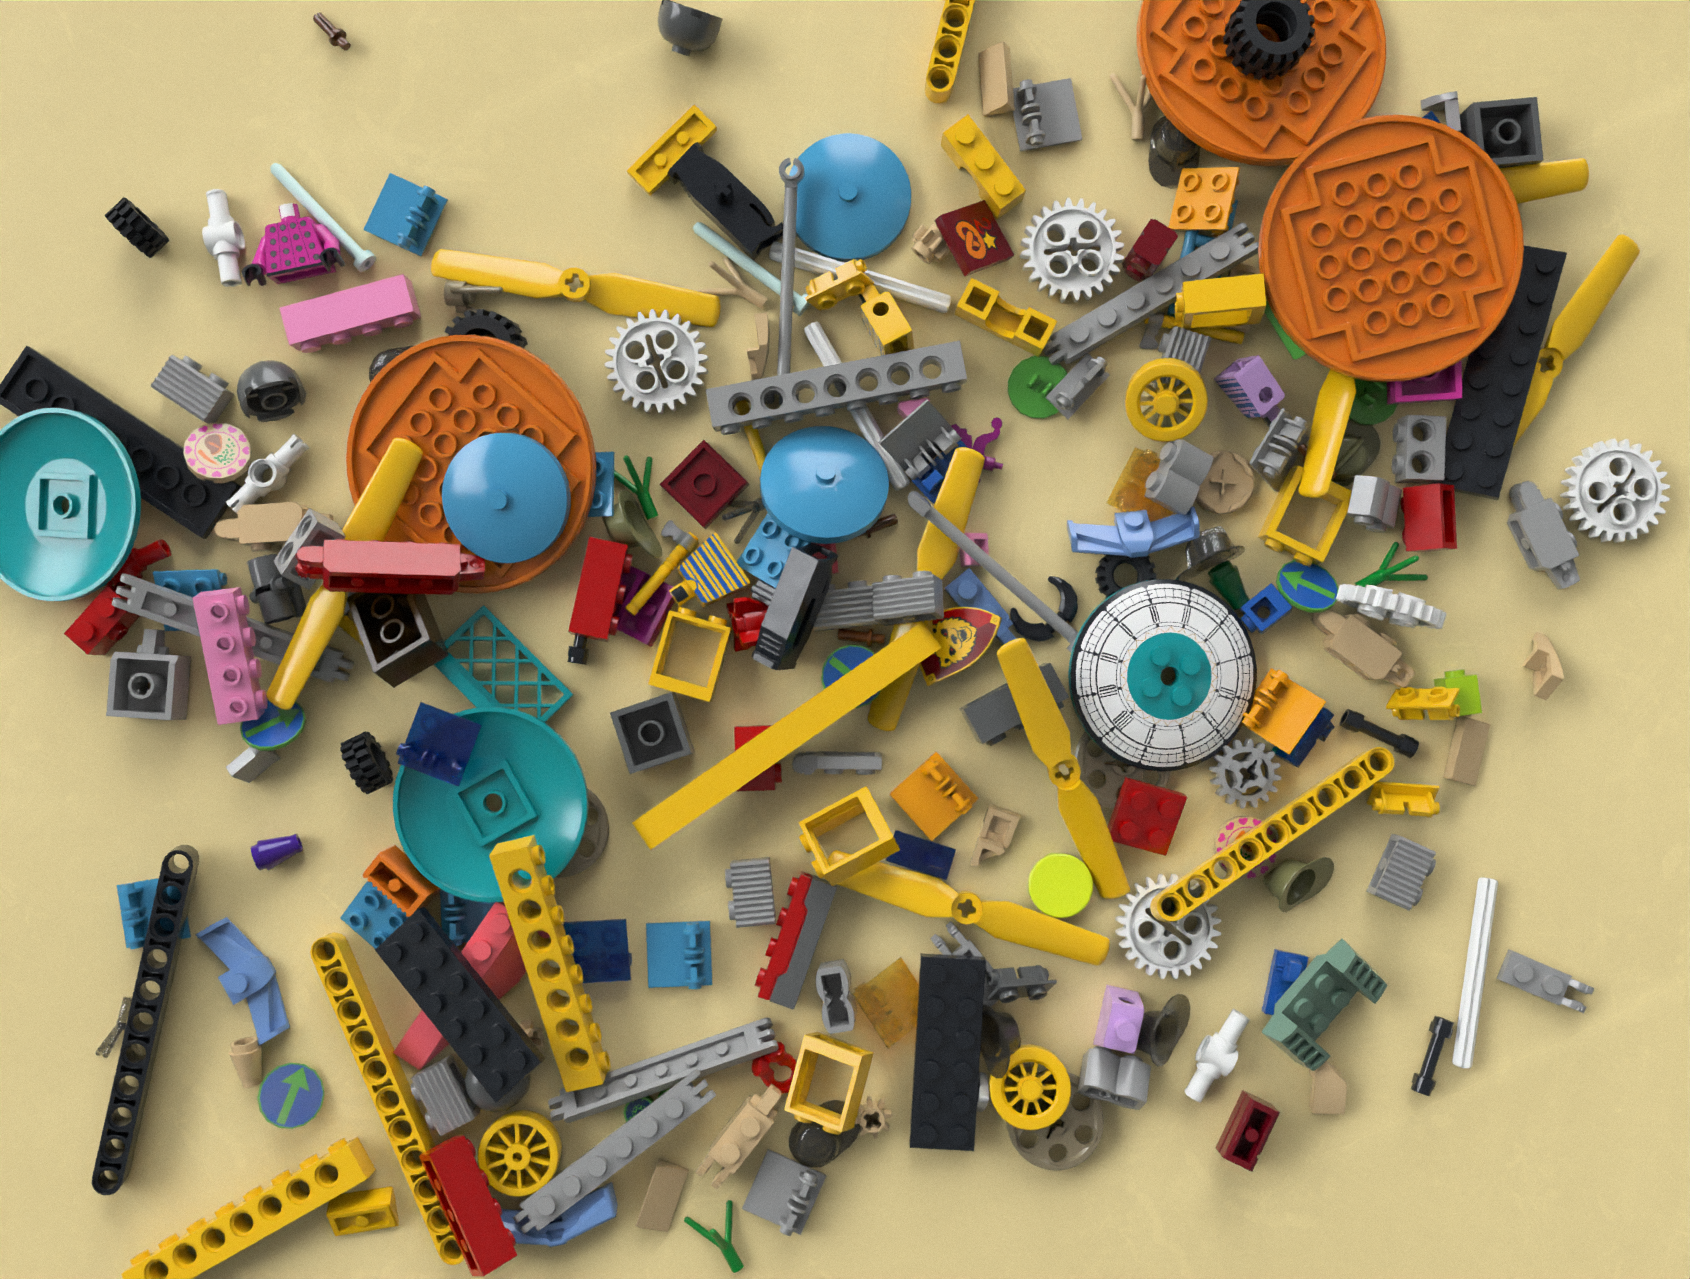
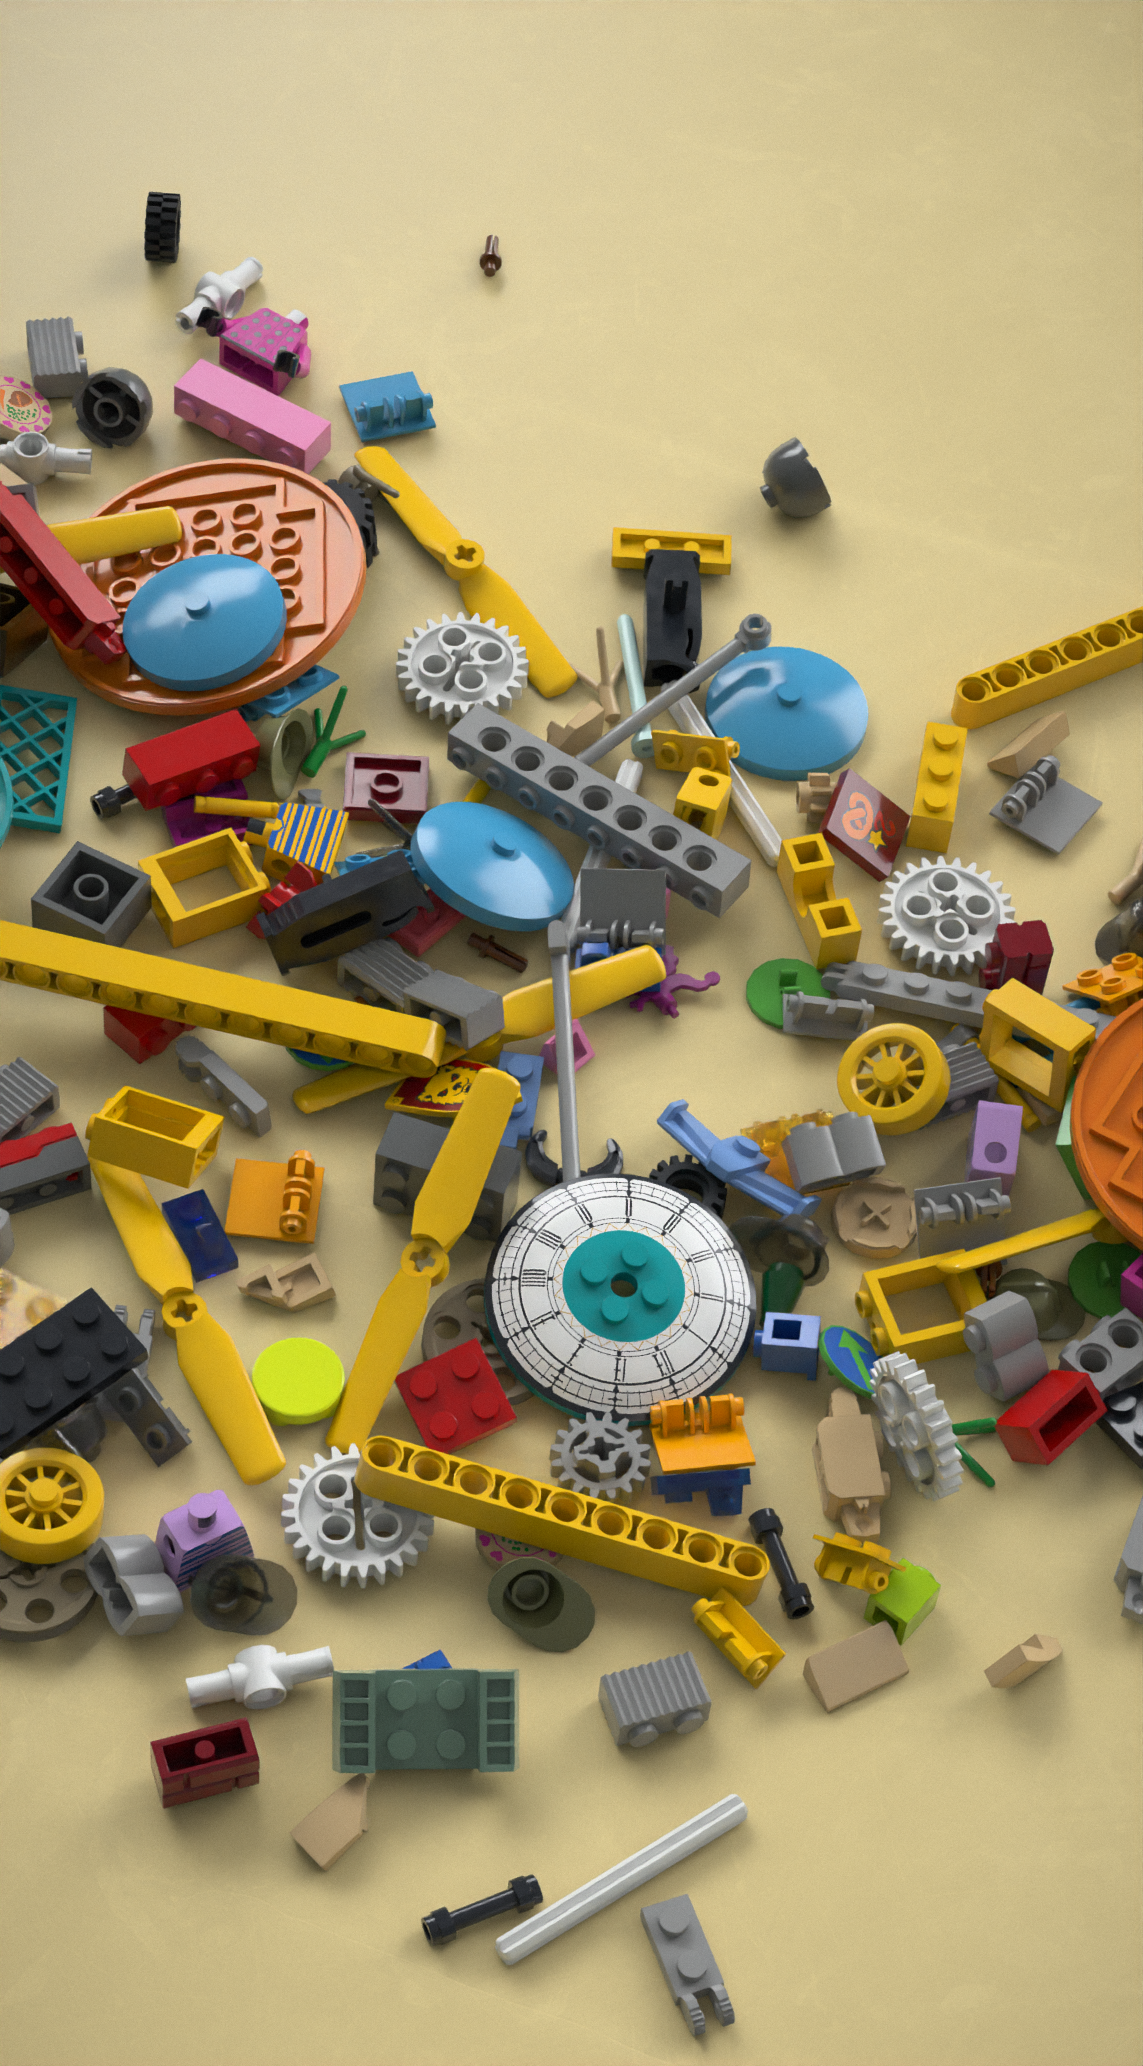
camera: 40 degrees right, 35 degrees down
light aqua bar [270,163,376,272] -> none

